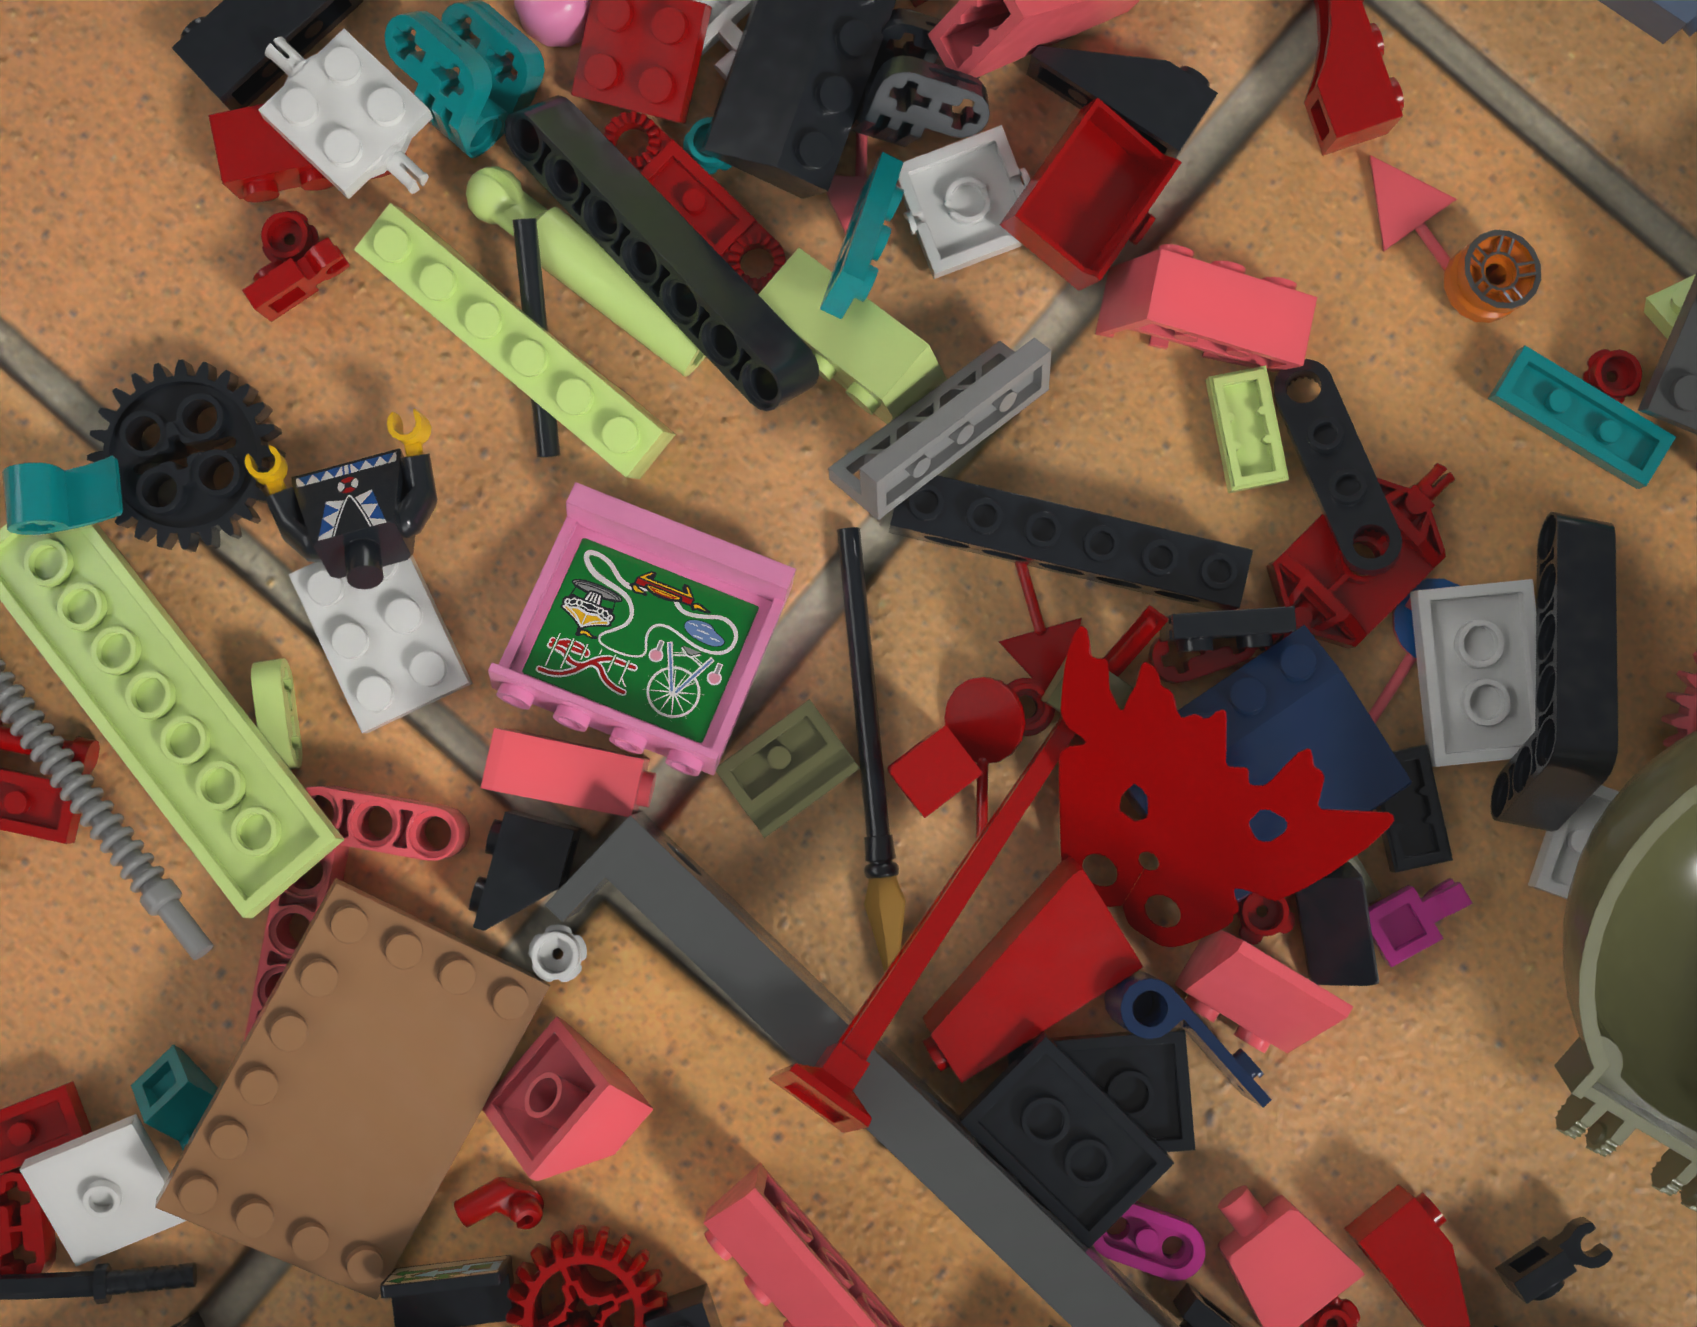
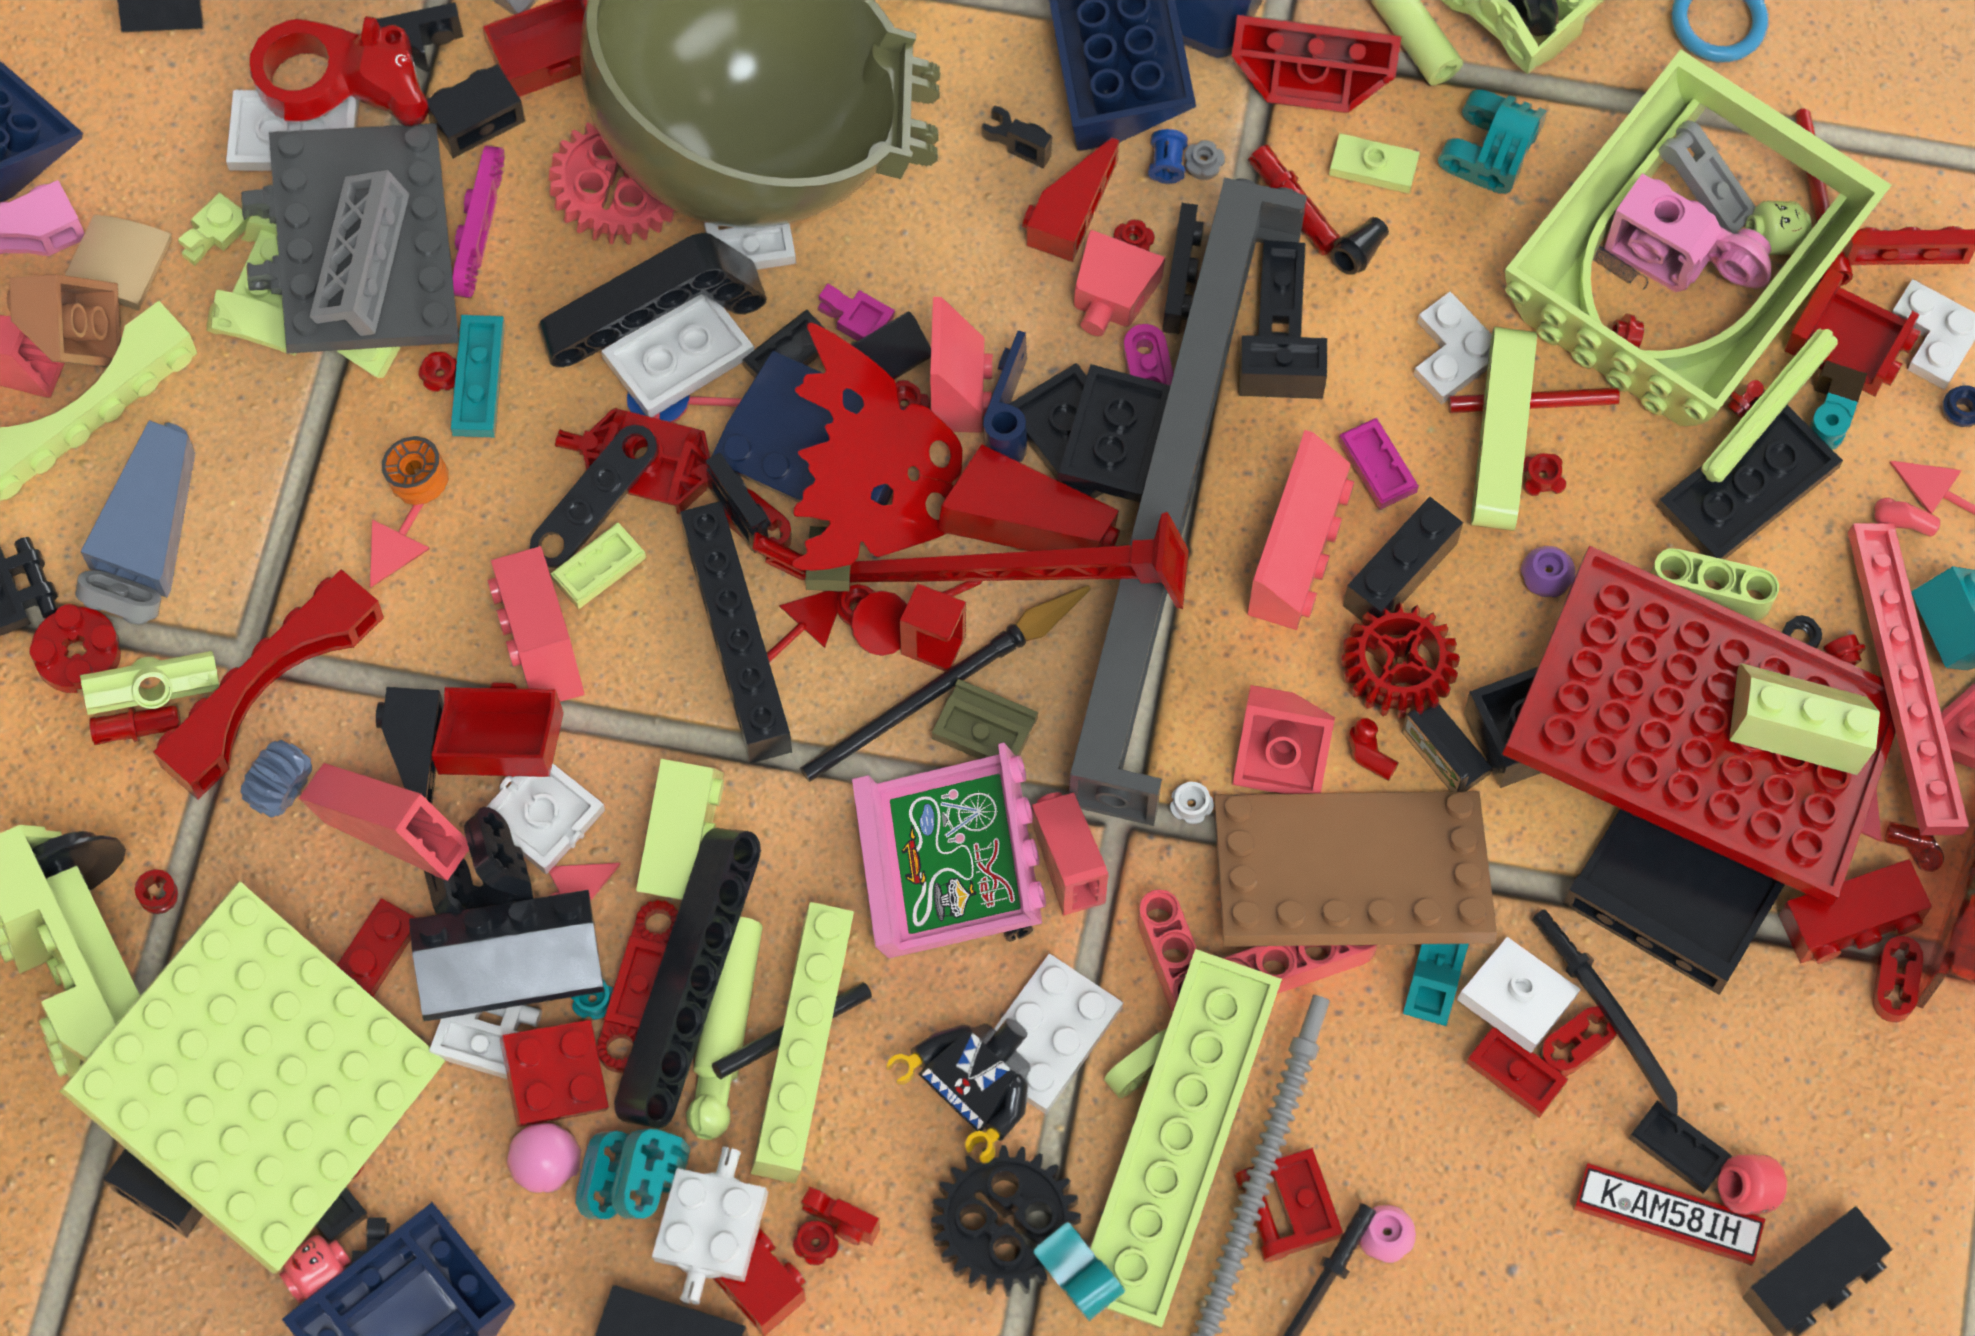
camera: 120 degrees left, 20 degrees down
black slope [469,810,582,931] -> none
teal plate [820,152,904,319] -> none
light grey fence [828,338,1051,520] -> none

